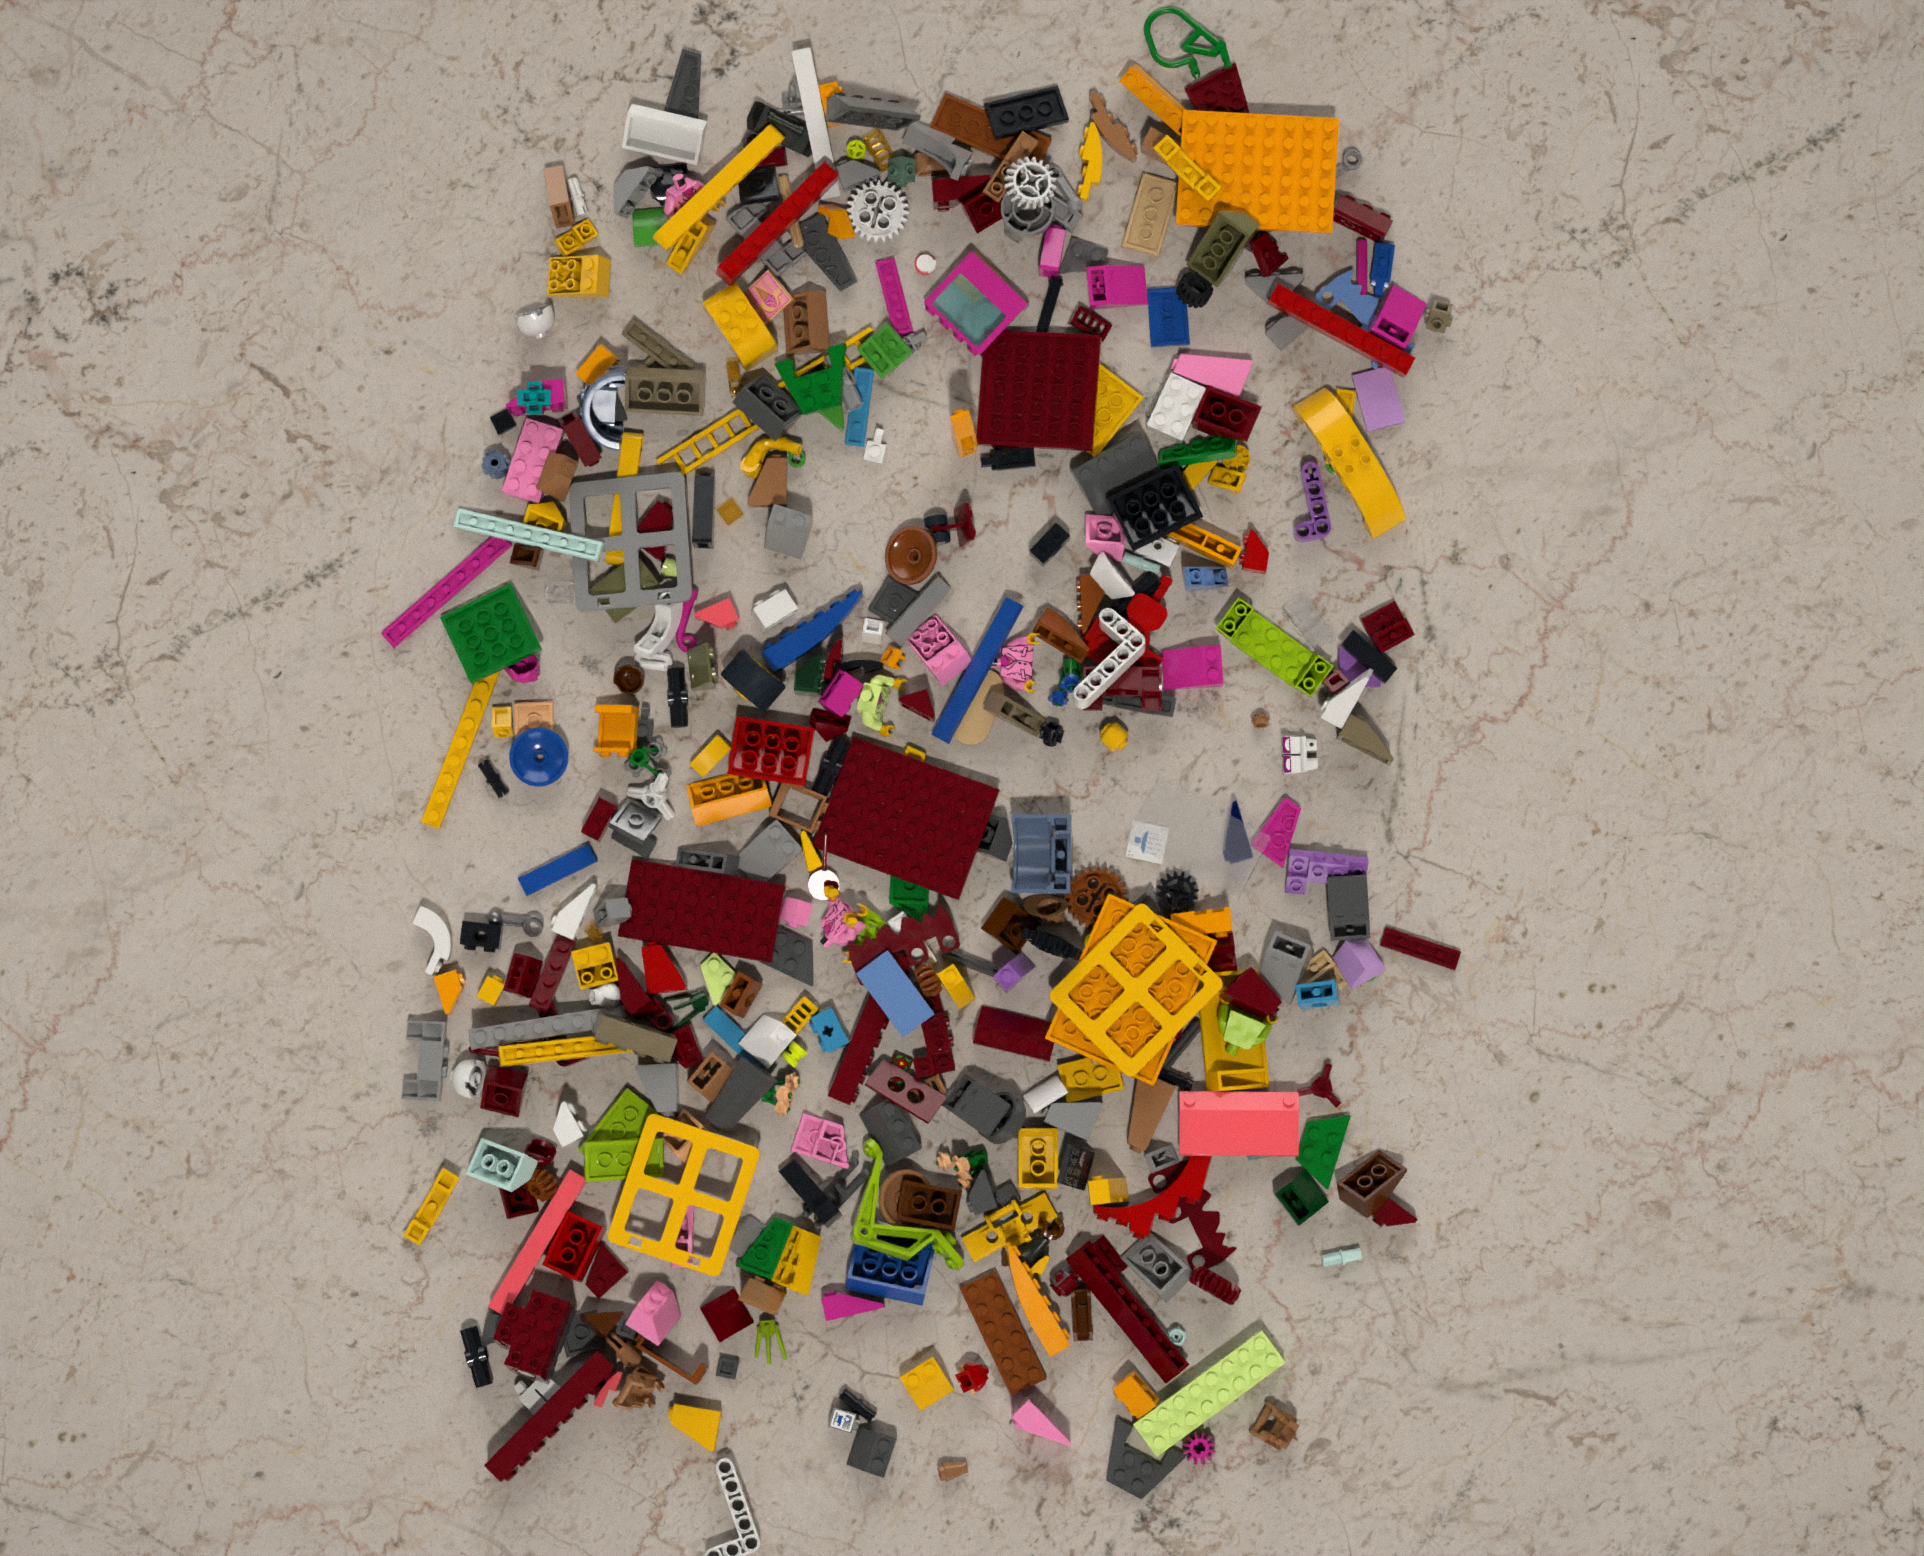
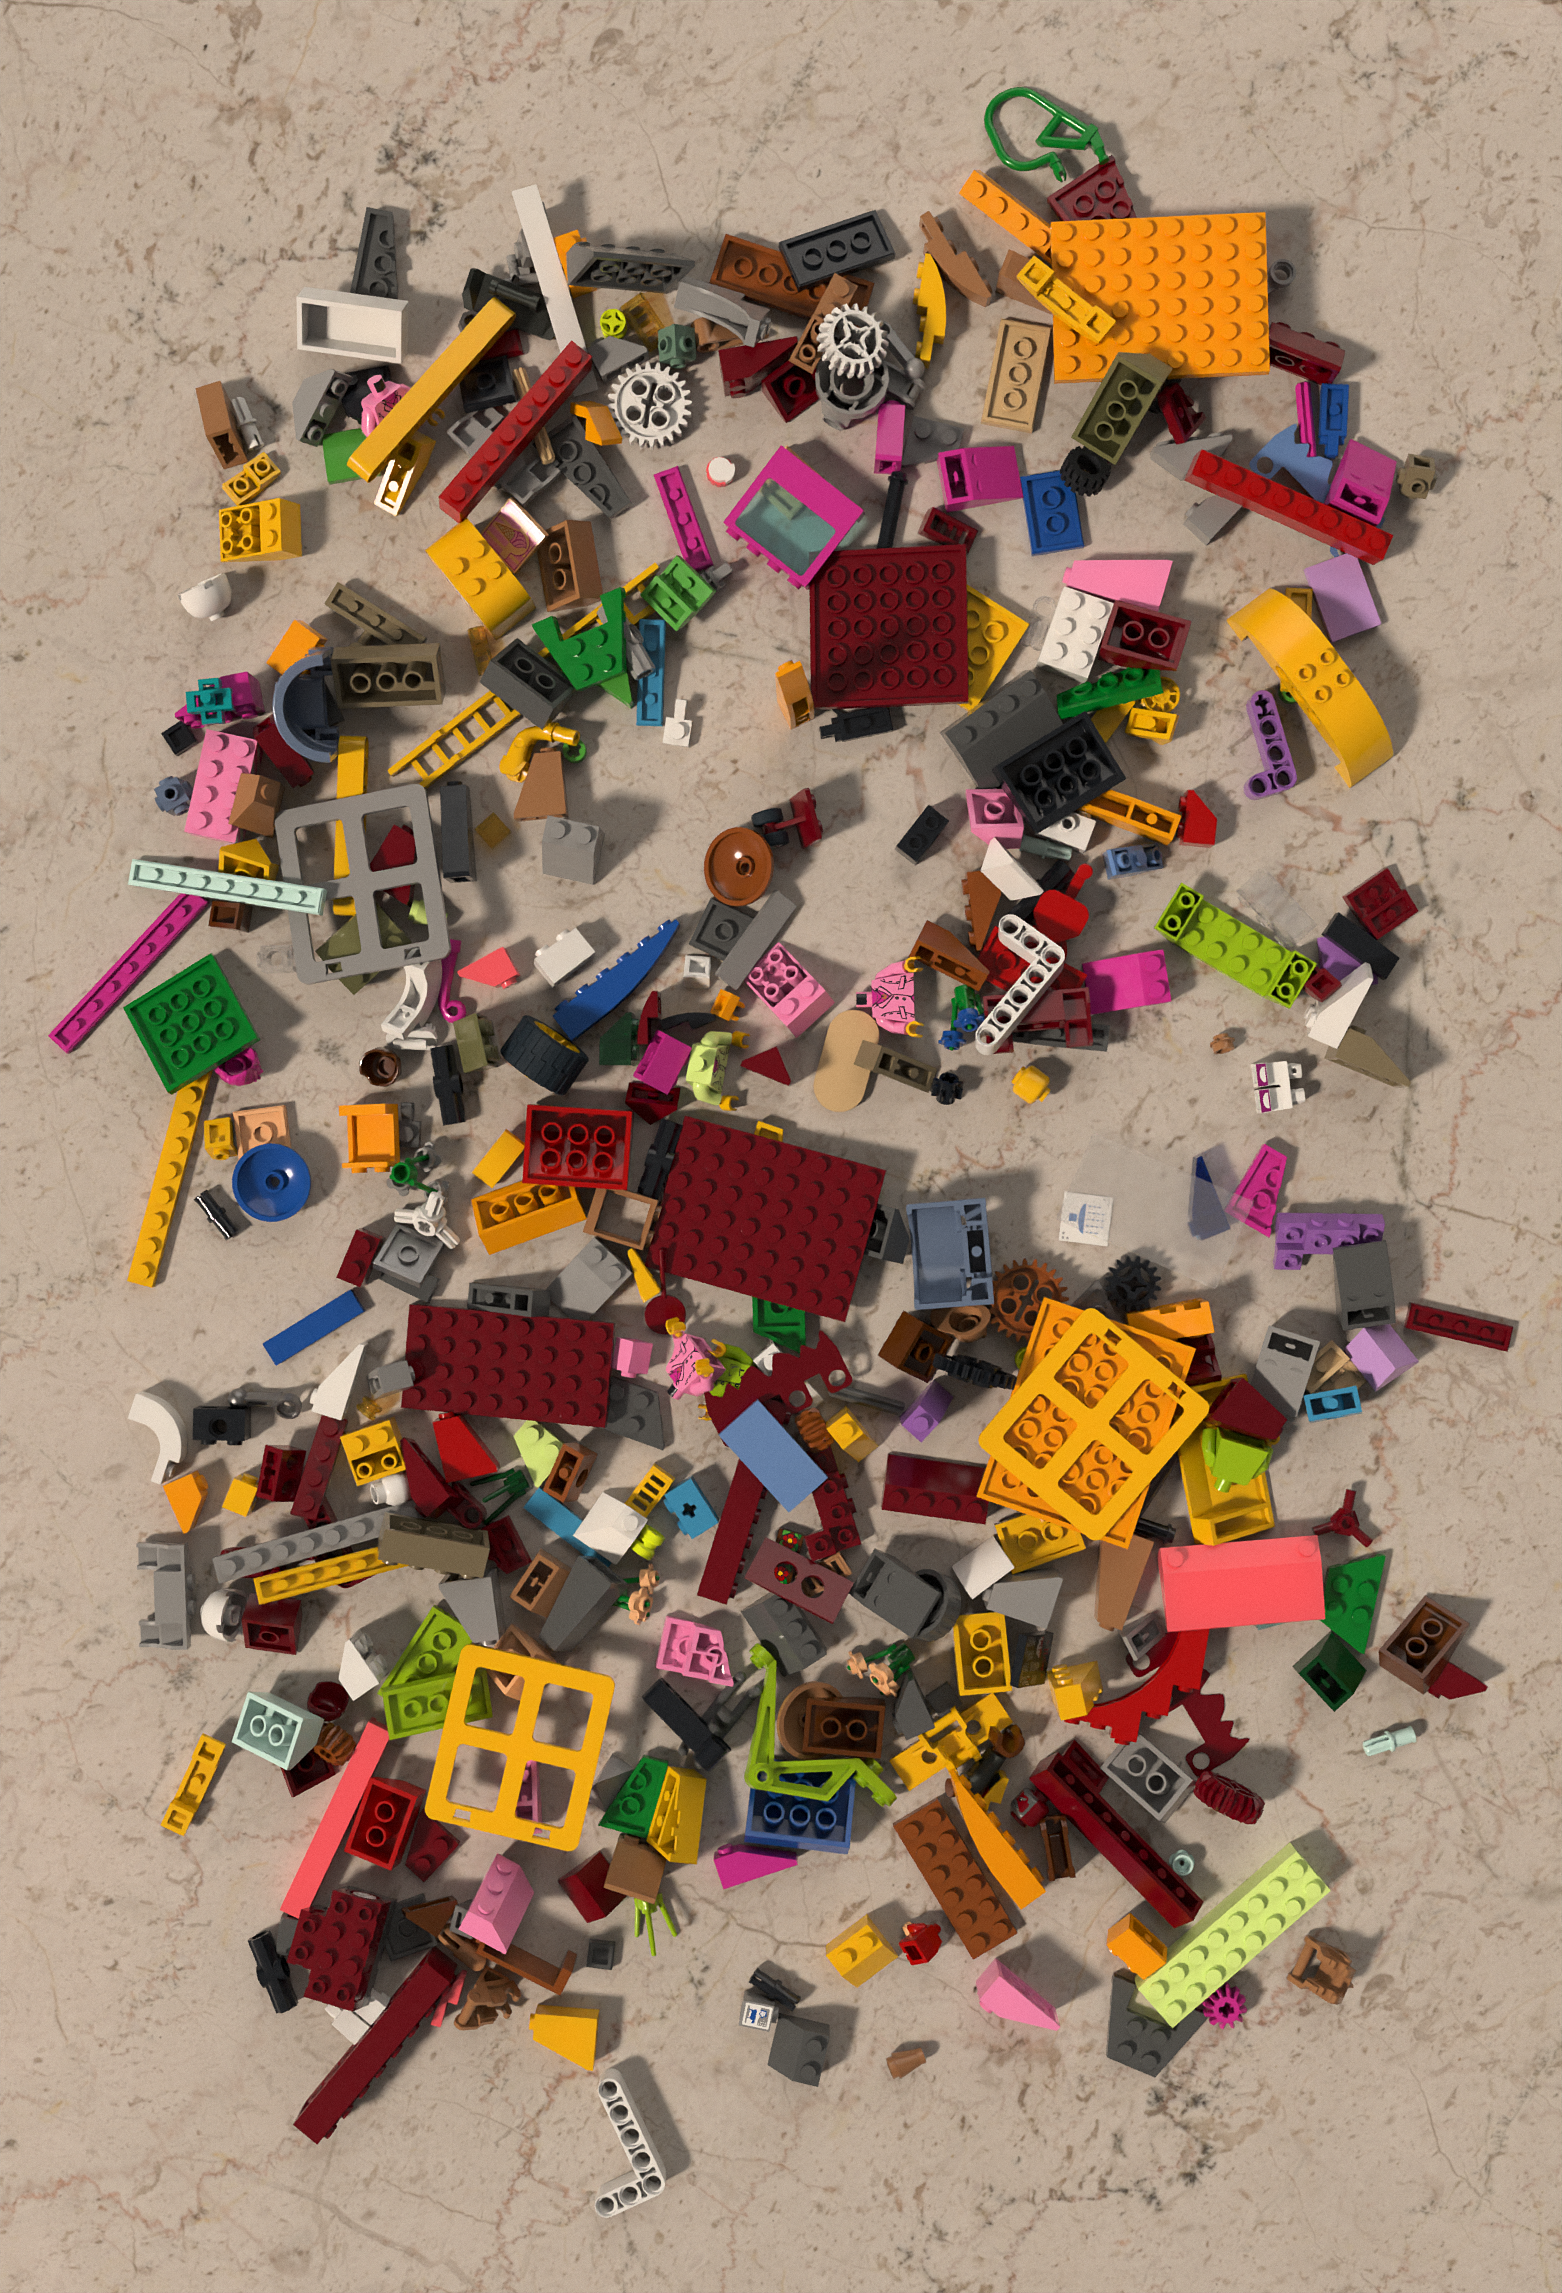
camera: 10 degrees left, 5 degrees up
blue tile [931,597,1024,744] -> none

